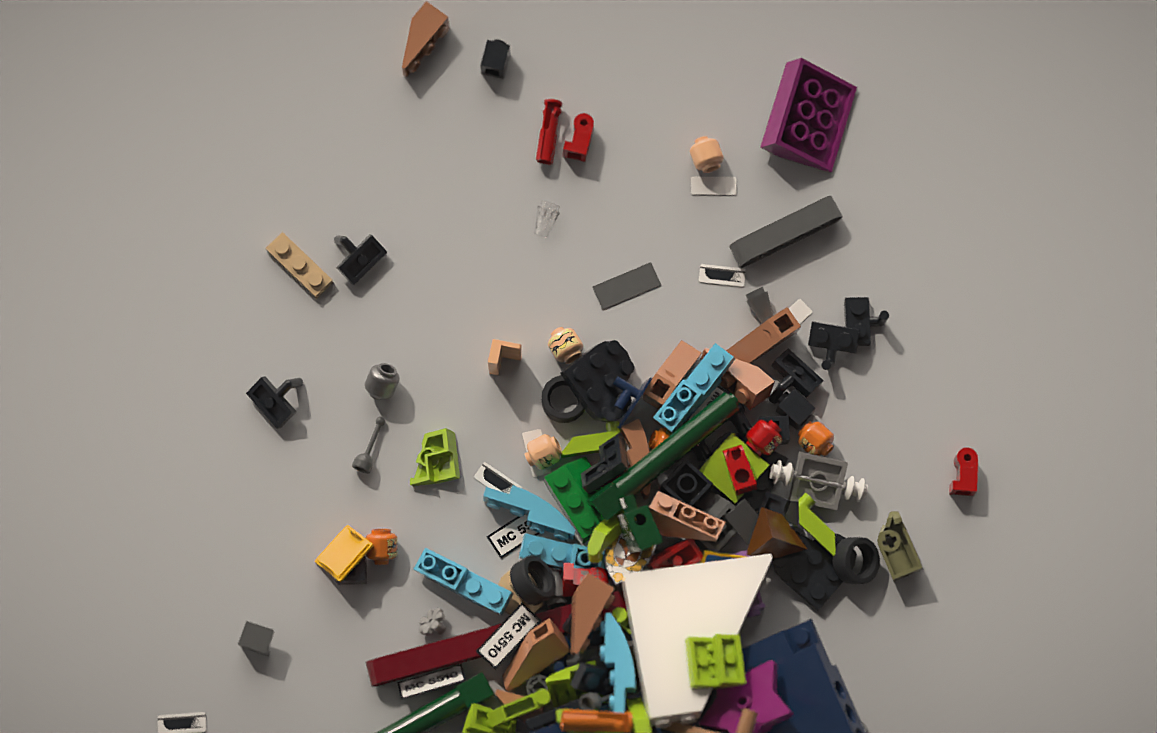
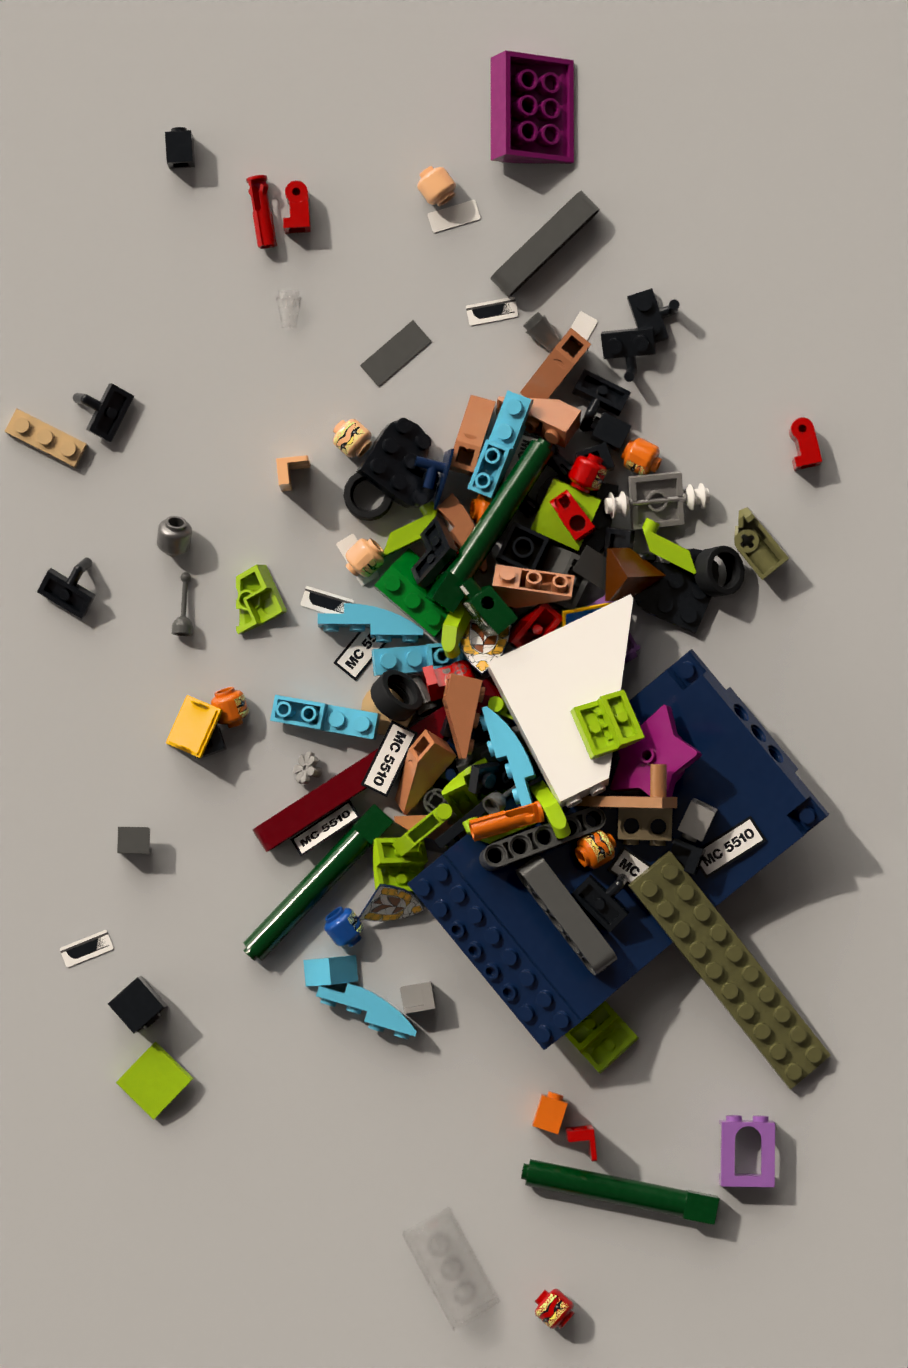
camera: 15 degrees left, 10 degrees up
nougat slope [402,1,450,77] -> none

